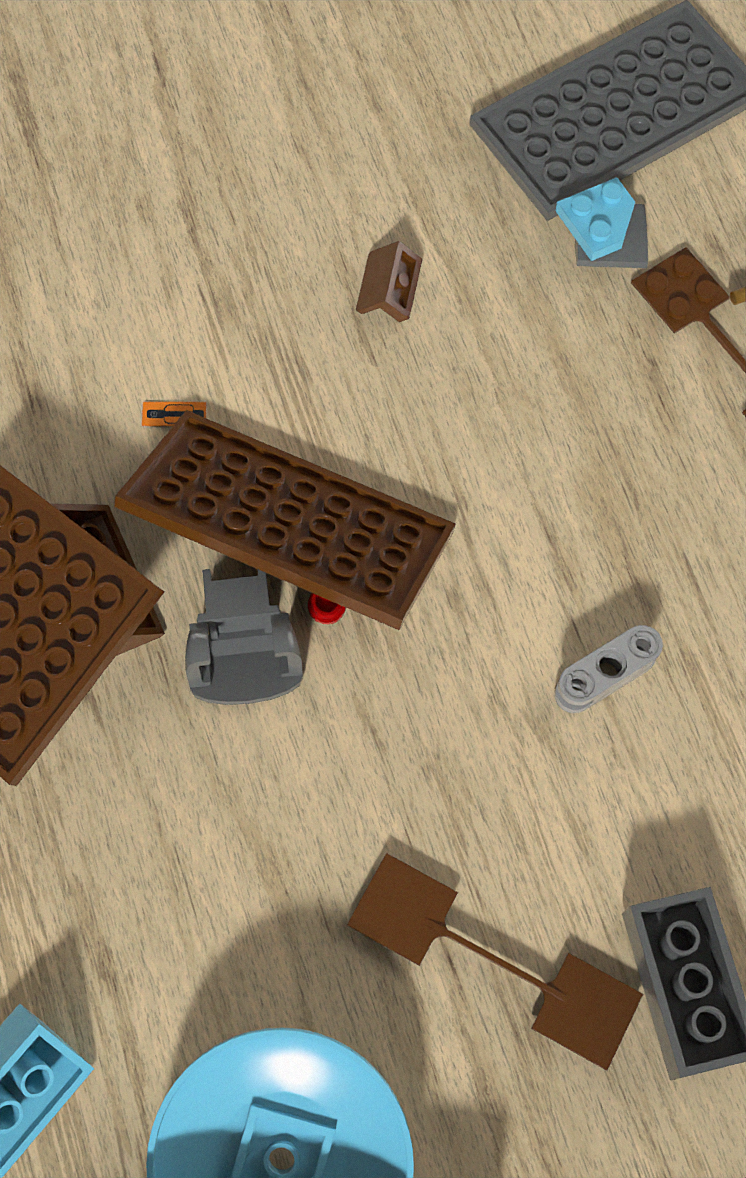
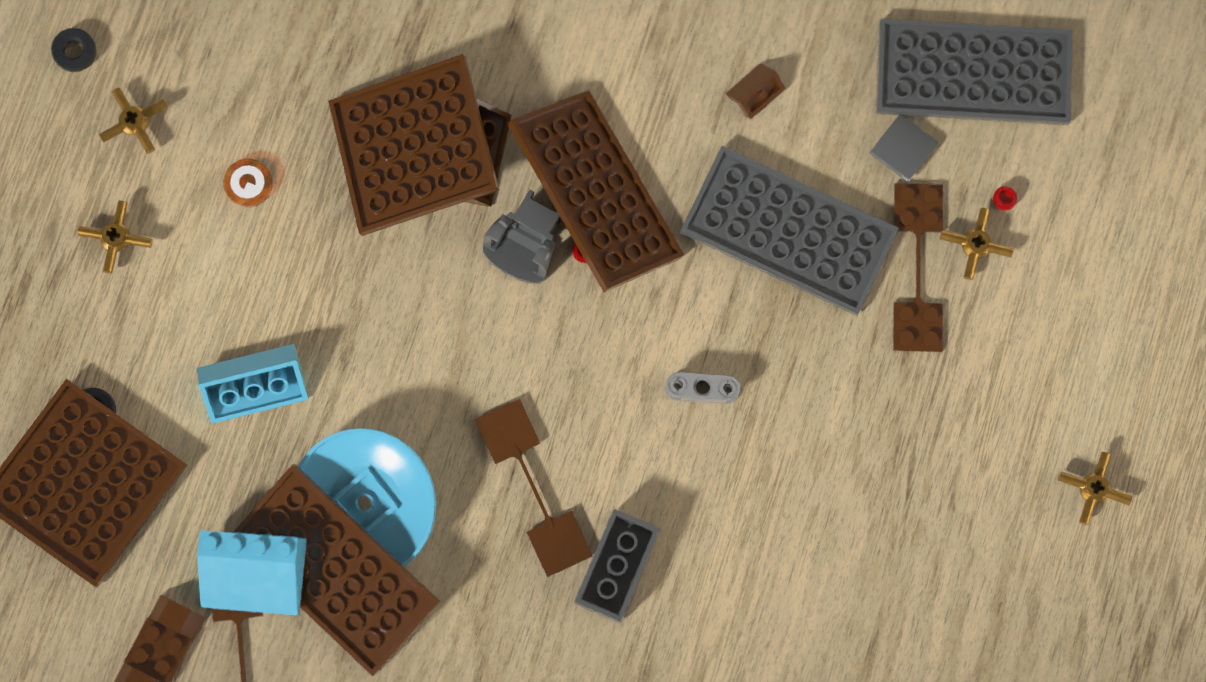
camera: 35 degrees right, 10 degrees up
orange sticker [142,402,207,426] -> none
medium azure plate [555,177,635,261] -> none
none -> dark grey plate [680,146,899,316]

